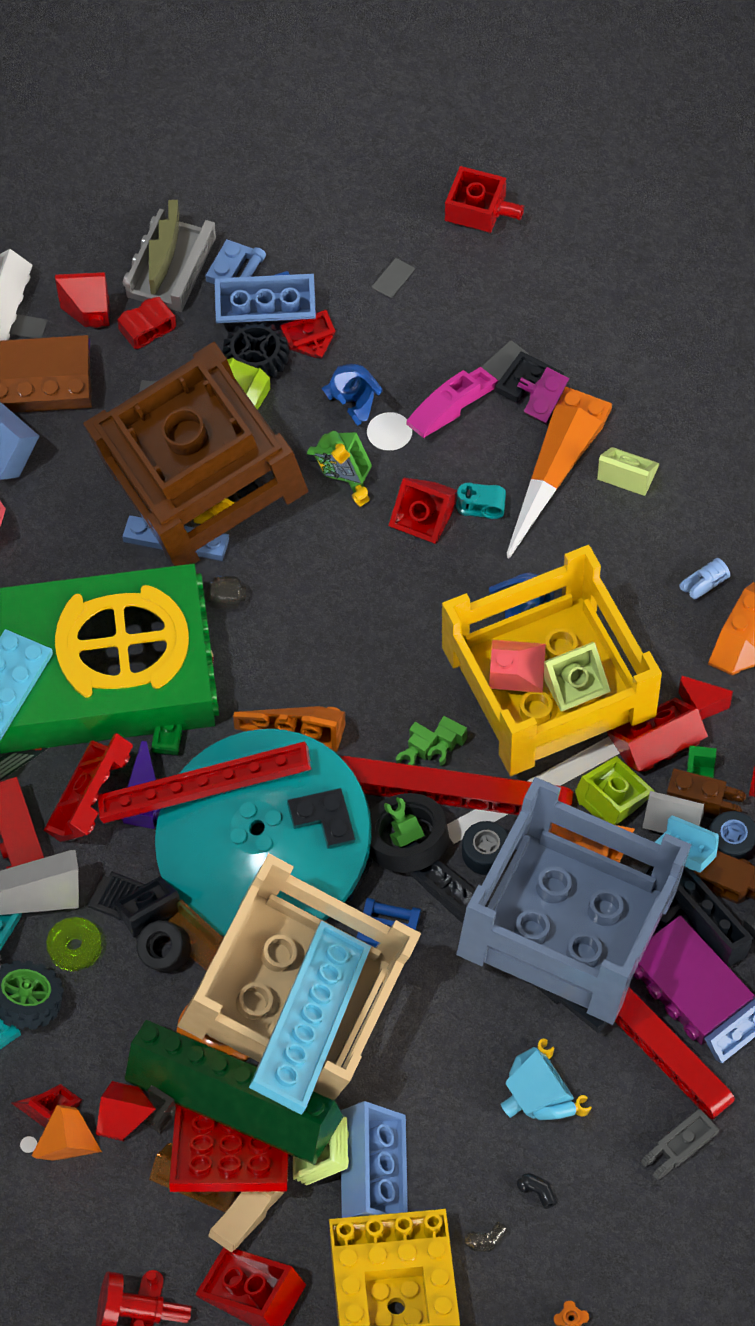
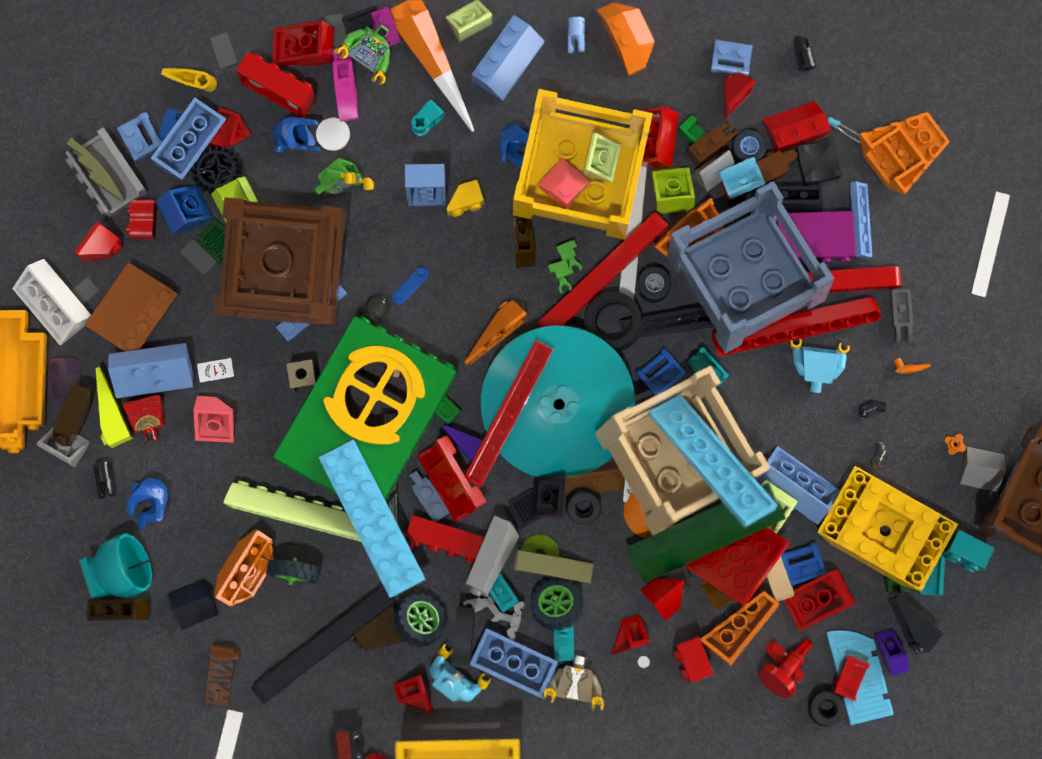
camera: 60 degrees left, 20 degrees up
orange slope [31,1105,102,1161] -> none
black plate [287,788,355,849] -> none
bright green piece [384,797,425,847] -> none
red slope [388,478,457,544] -> none
red slope [678,676,733,720] -> none
none -> blue slope [156,185,213,234]
none -> yellow piece [161,68,217,92]
none -> white sticker [197,358,234,382]
none -> red piece [236,52,315,118]
none -> red slope [272,21,334,66]
none -> dark tan piece [286,360,317,393]
none -> torso [334,24,390,85]
none -> blue piece [392,267,429,305]
none -> medium blue brick [405,164,446,206]
none -> sand blue hinge [410,471,450,522]
none -> yellow slope [447,180,484,217]
none -> medium blue slope [472,15,545,101]
none -> dark brown slope [511,210,535,268]
none -> olive slope [514,550,594,583]
none -> red piece [672,637,713,683]
none -> teal hinge [687,348,729,388]
none -> orange wedge [700,591,779,667]
none -> red beam [712,297,881,356]
none -> blue plate [781,541,827,586]
none -> orange bar [894,358,931,374]

